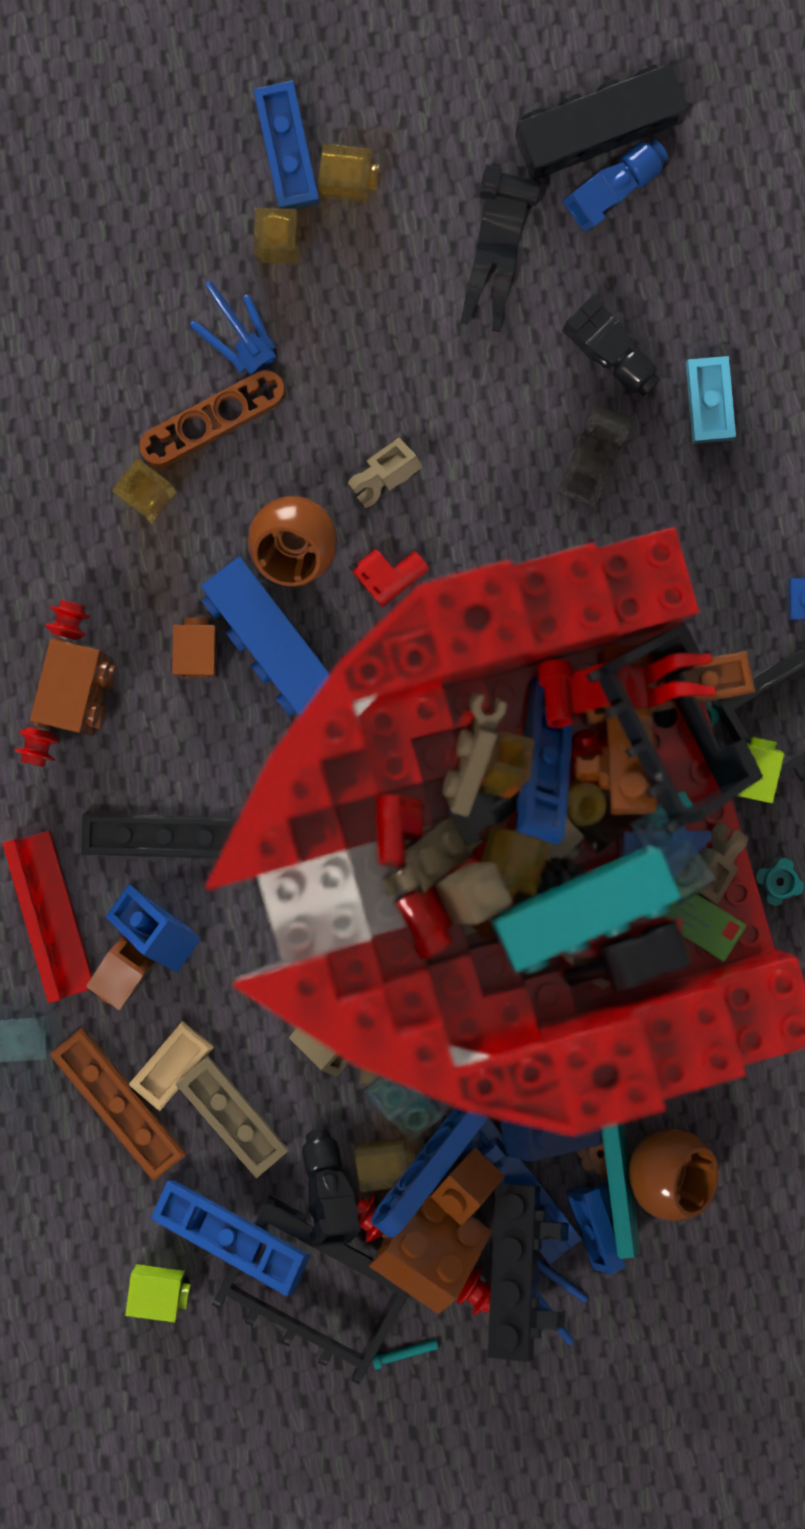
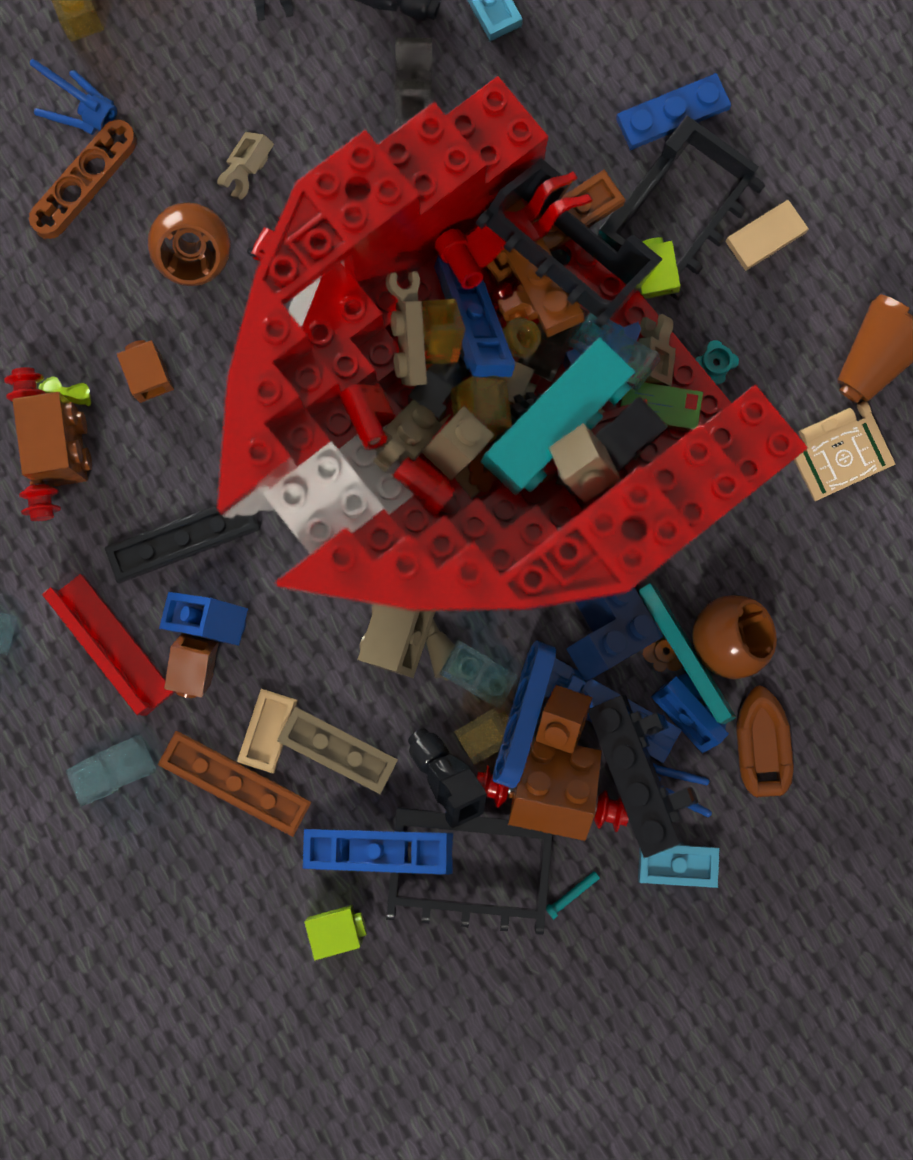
camera: 25 degrees left, 5 degrees down
clear yellow brick [112,458,176,524] -> none
blue brick [200,556,330,717] -> none
none -> lime piece [39,376,91,406]
none -> dark tan brick [549,423,620,503]
none -> medium azure plate [638,845,719,888]
none -> dark orange piece [736,685,794,798]

